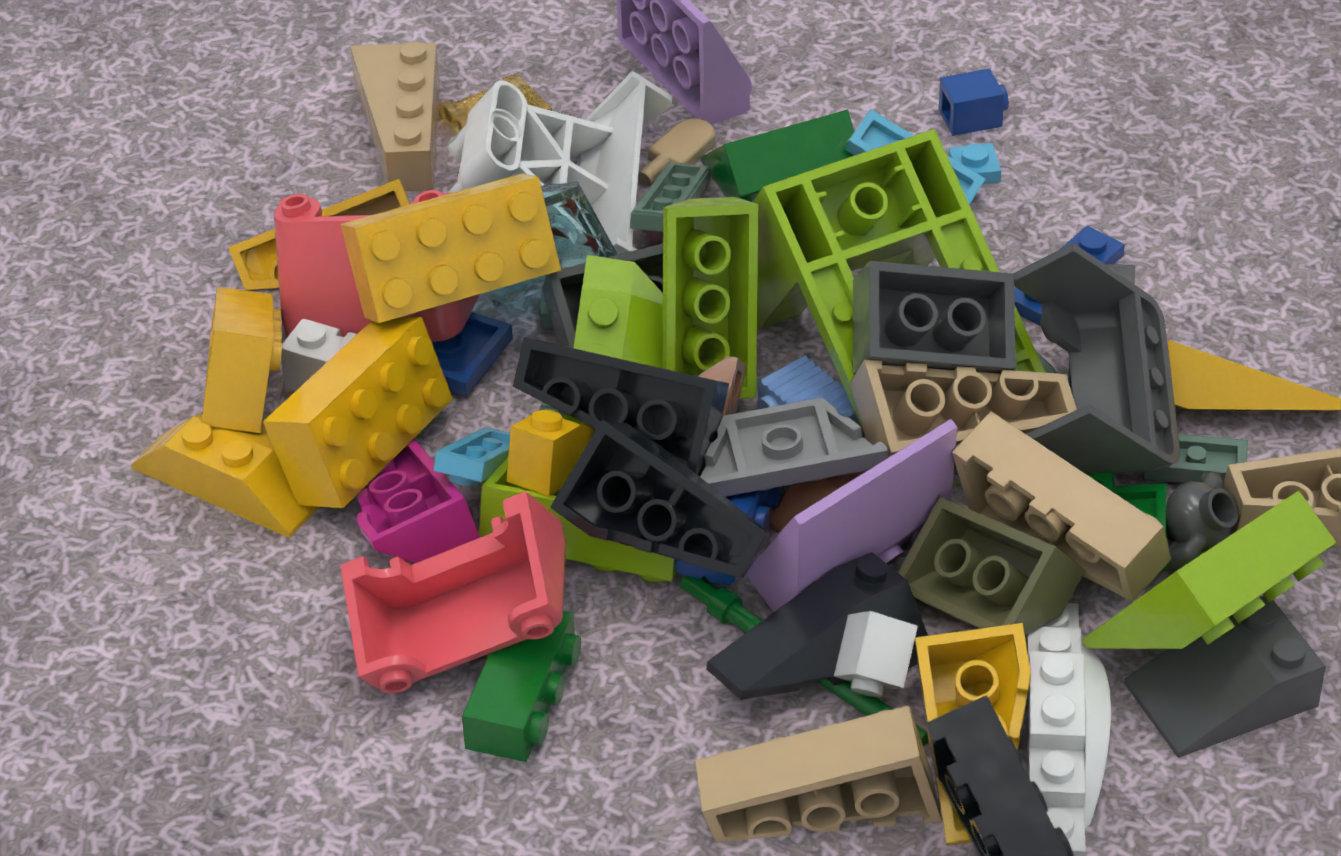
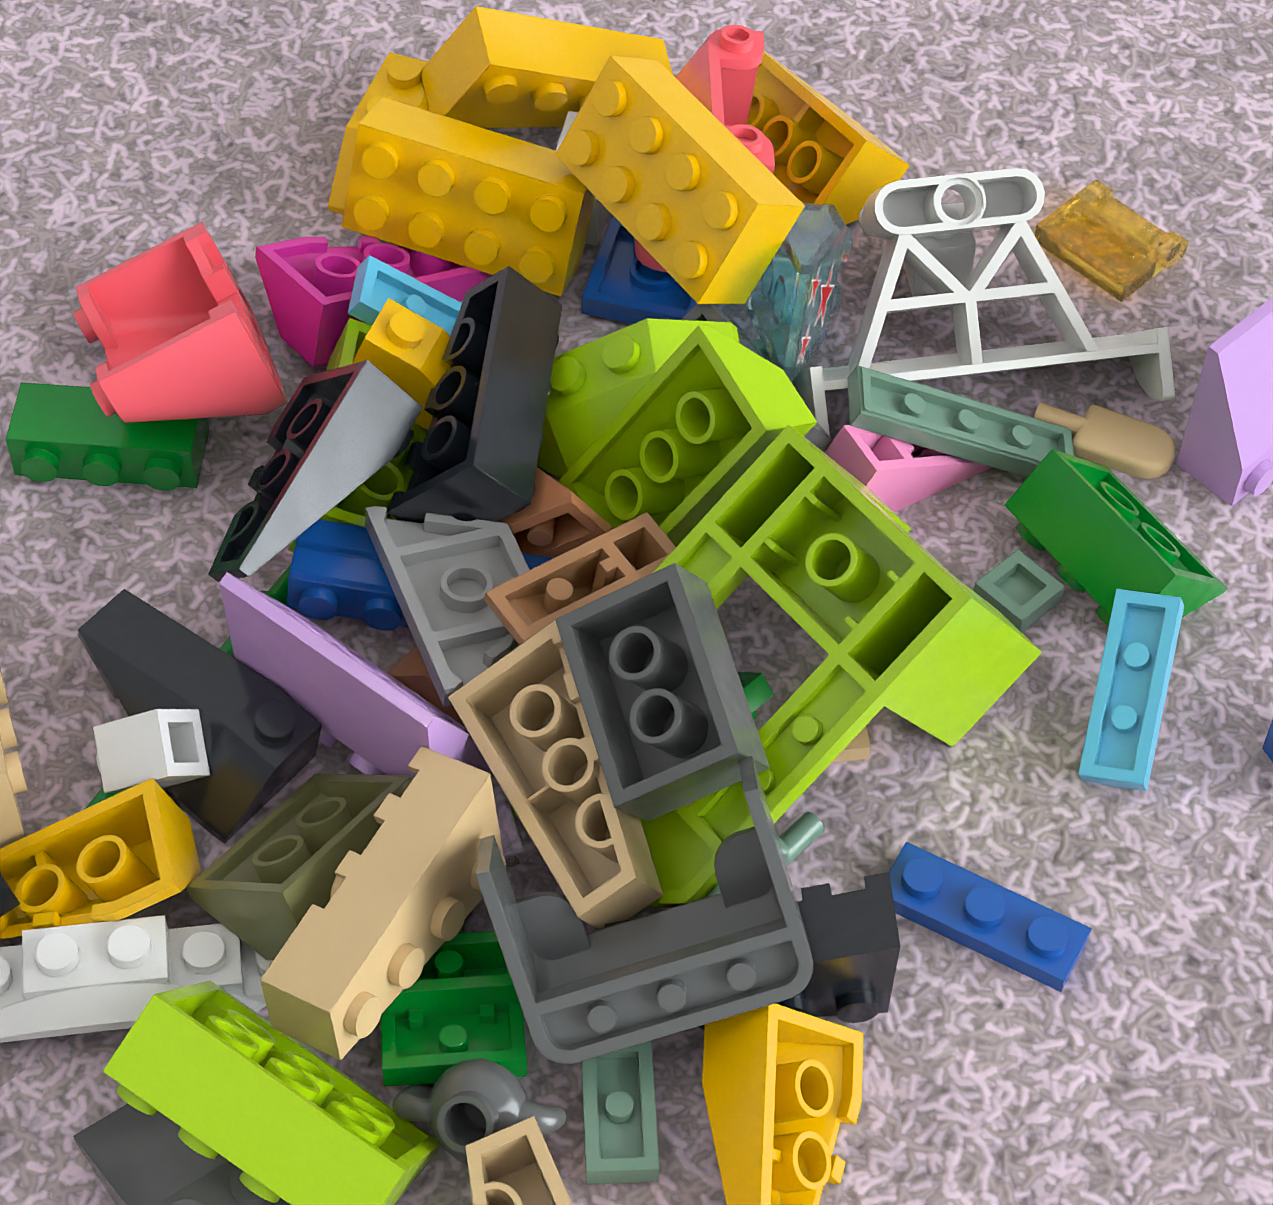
camera: 75 degrees right, 10 degrees up
tan wedge [350,41,440,191] -> none
medium azure plate [948,143,1001,184] -> none
none -> medium nougat slope [484,512,676,645]

